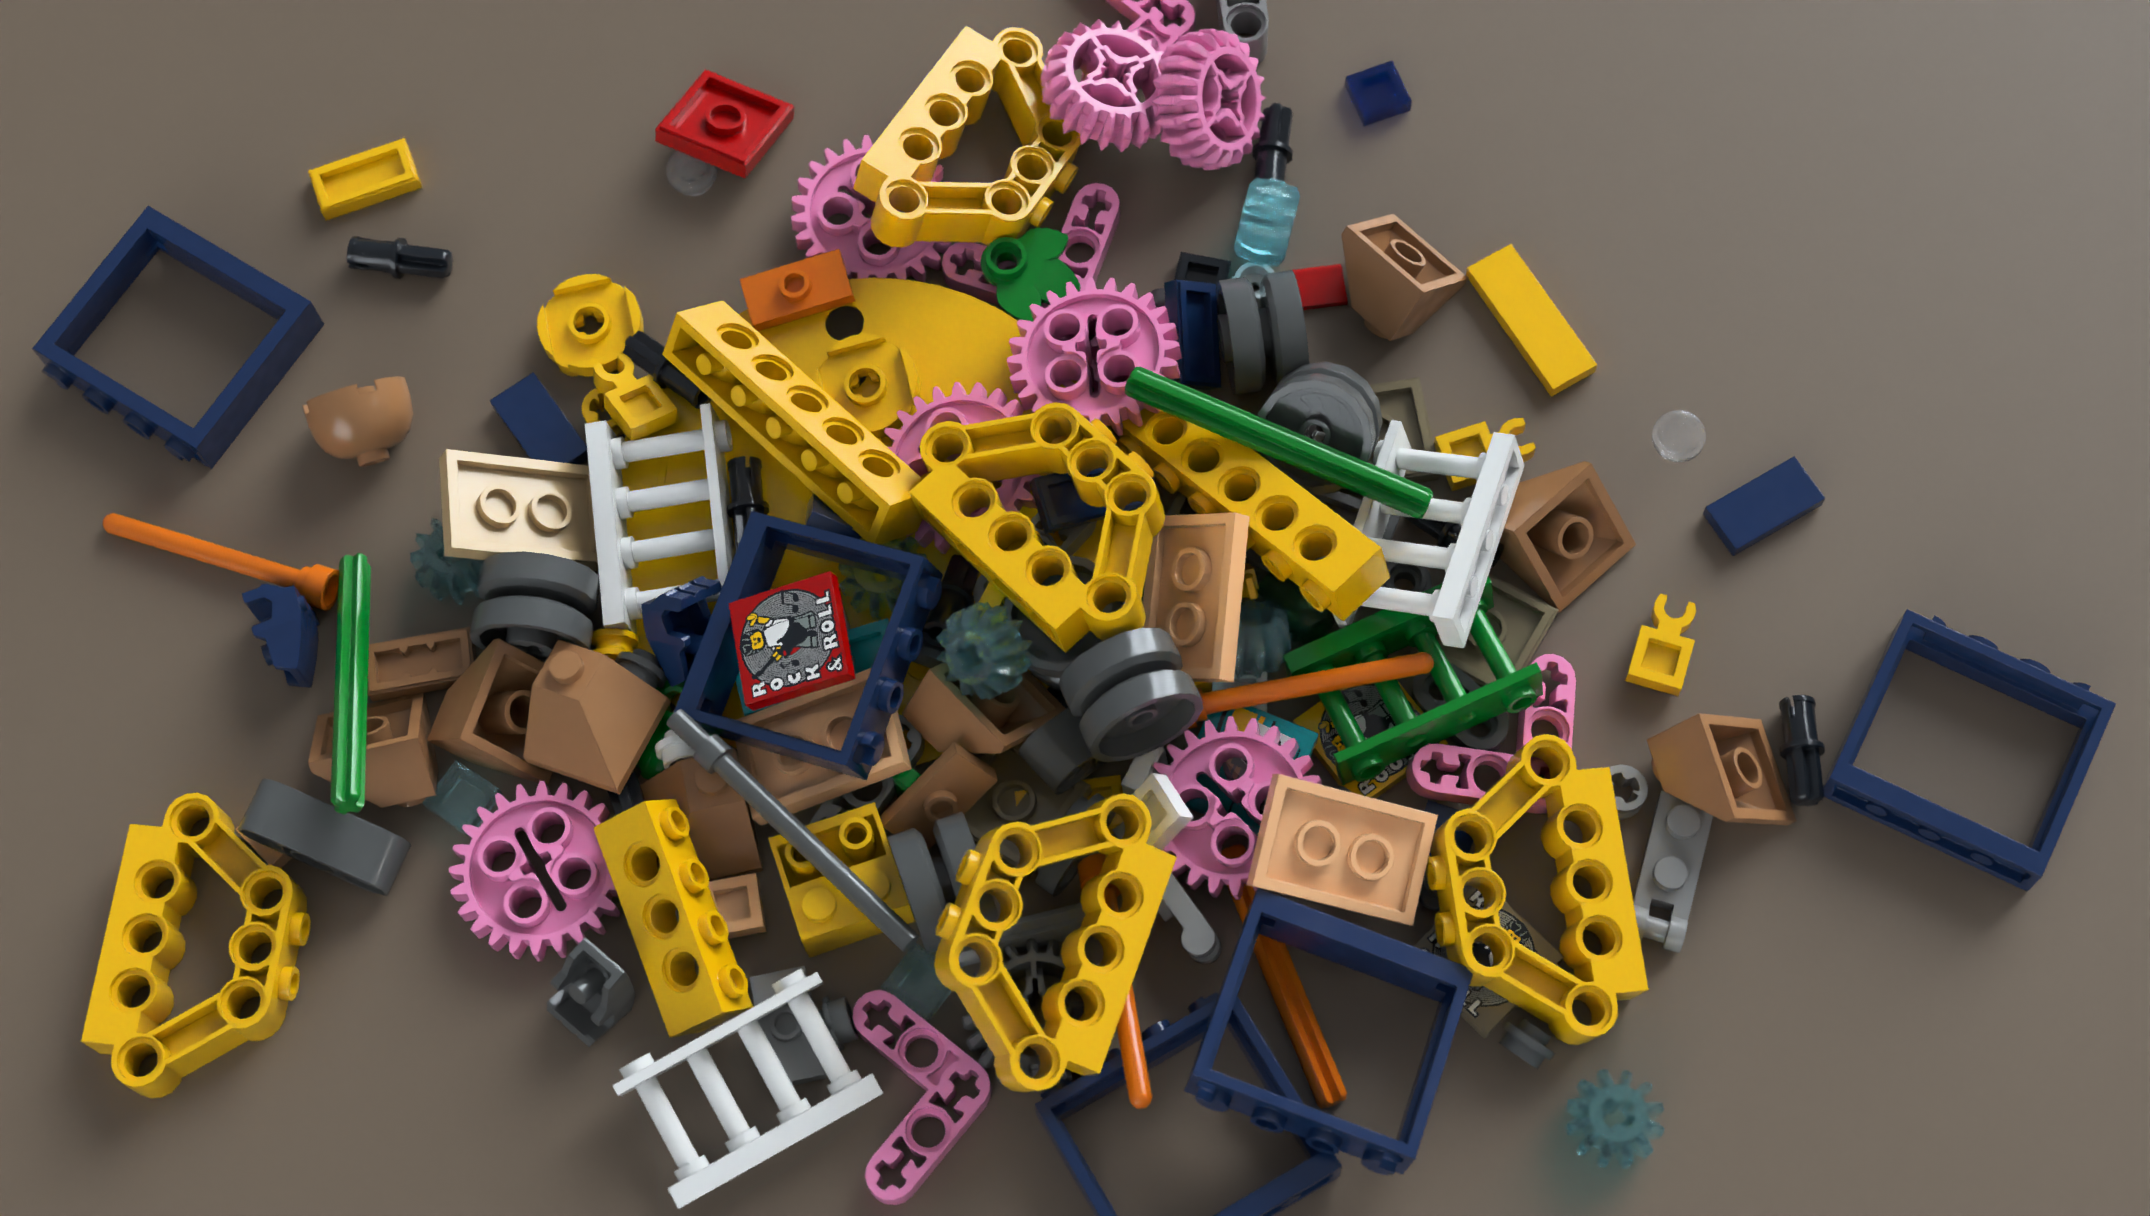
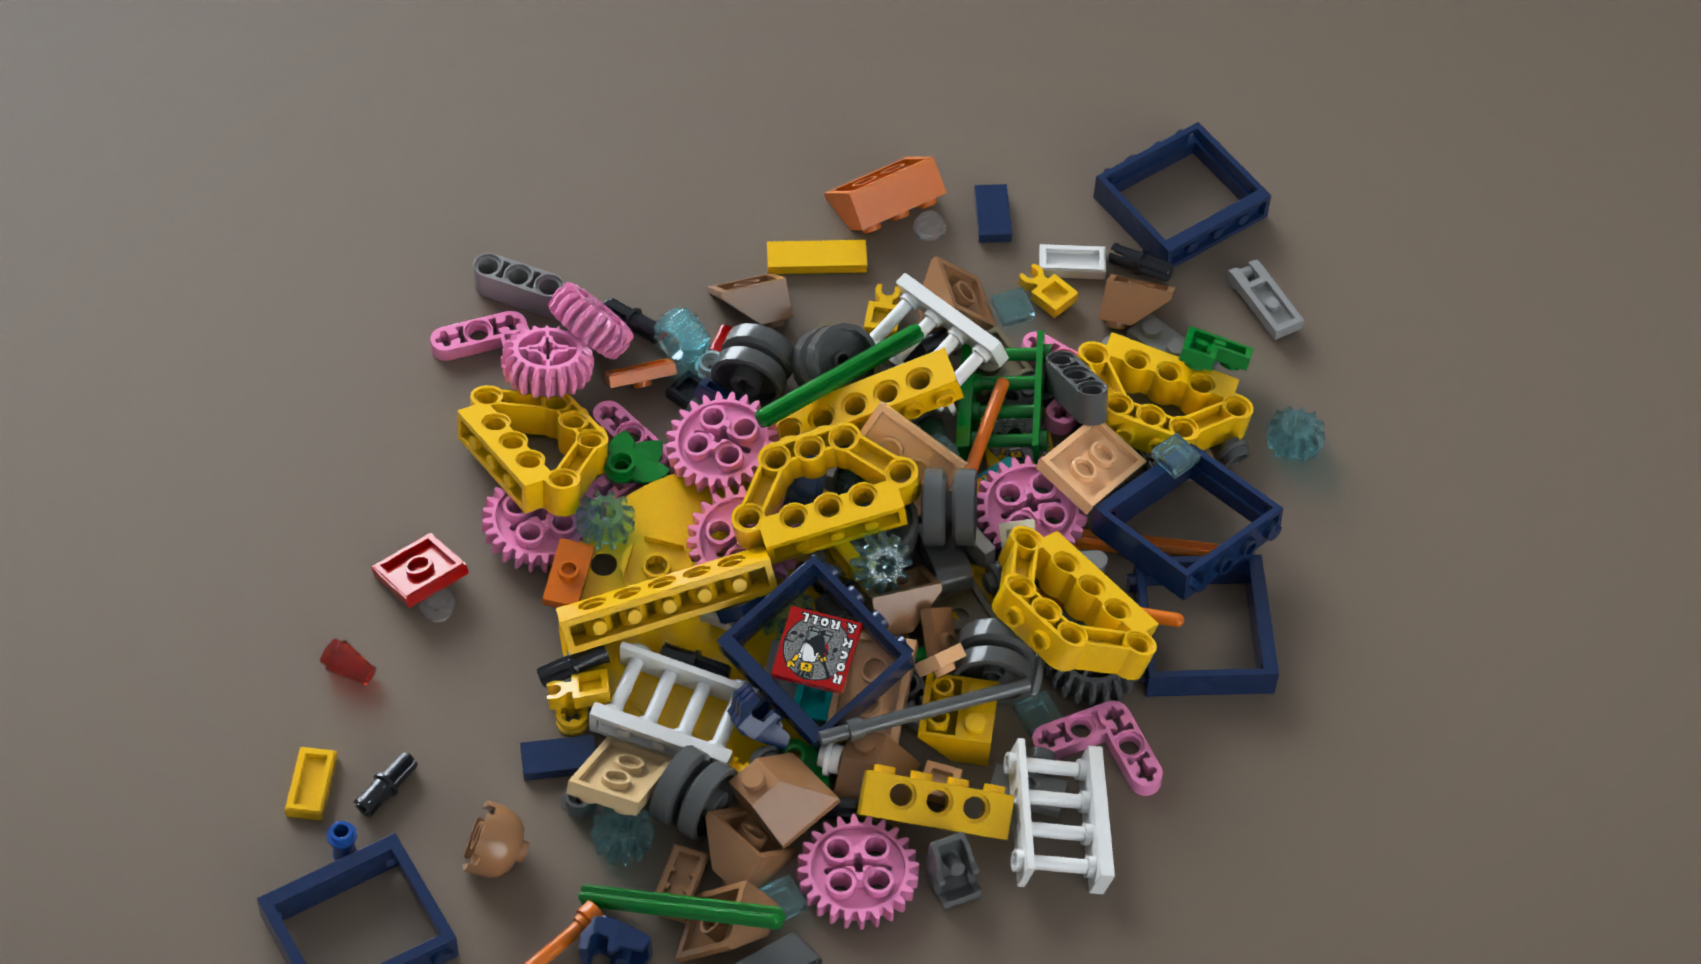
camera: 70 degrees left, 15 degrees down
yellow plate [537,274,644,377] -> none
clear blue tile [1345,60,1412,127] -> none
none -> clear red cone [320,638,377,686]
none -> blue pin [327,821,357,860]
none -> clear light blue gear [576,489,635,551]
none -> orange plate [604,358,677,388]
none -> orange slope [824,156,946,234]
none -> light nougat plate [914,643,967,678]
none -> clear light blue tile [991,287,1035,327]
none -> white tile [1039,244,1106,280]
none -> dark grey beam [1046,351,1108,426]
none -> clear light blue tile [1151,433,1201,479]
none -> green plate [1178,326,1254,371]
none -> light grey plate [1225,259,1304,340]

